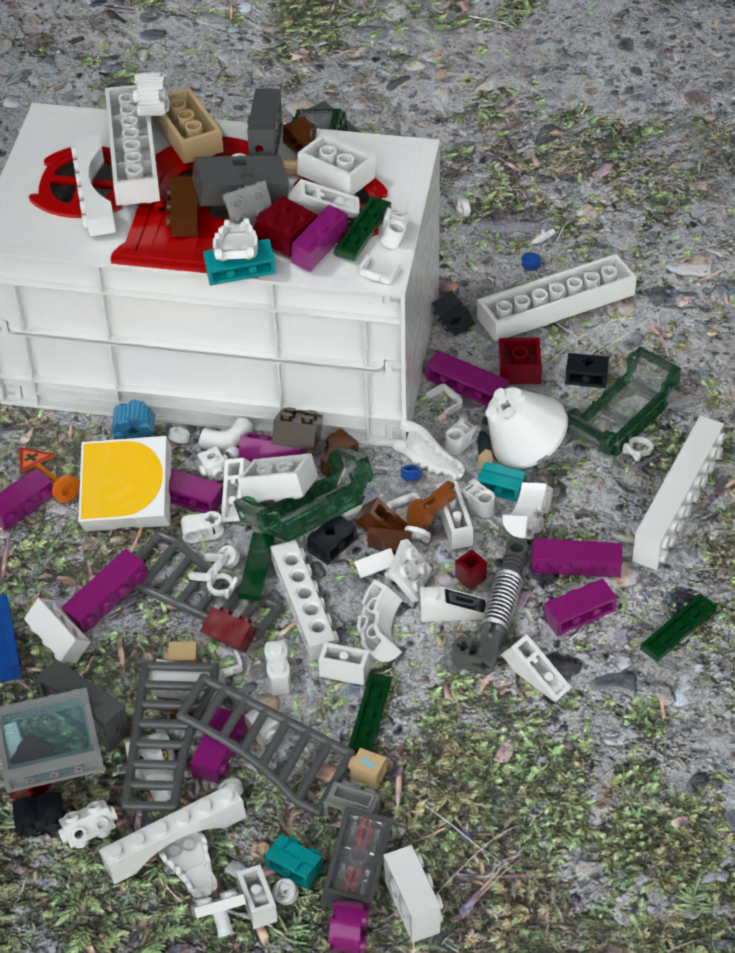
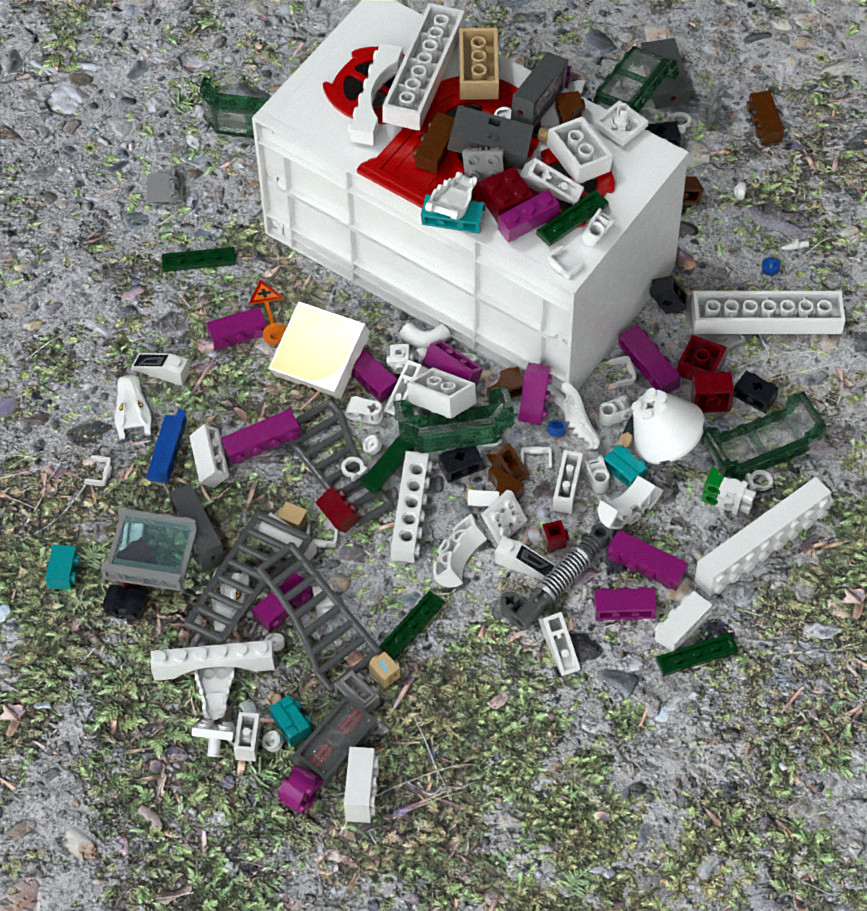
camera: 25 degrees right, 10 degrees up
white brick [58,799,118,848] -> none
dark azure brick [111,399,155,440] -> none
white brick [133,72,170,116] -> none
white tile [168,427,190,444] -> none
white piece [188,553,226,581] -> none
white brick [264,640,291,695] -> none
dark brown brick [272,407,323,450] -> none
white brick [318,642,370,685] -> none
white piece [404,526,431,543] -> none
dark orange piece [406,481,457,530] -> none
none -> magenta brick [518,362,553,425]
none -> white plate [593,100,649,147]
none -> white brick [655,591,713,652]
none -> dark red brick [690,371,734,413]
none -> white hips [701,467,756,515]
none -> reddish brown brick [746,90,784,145]

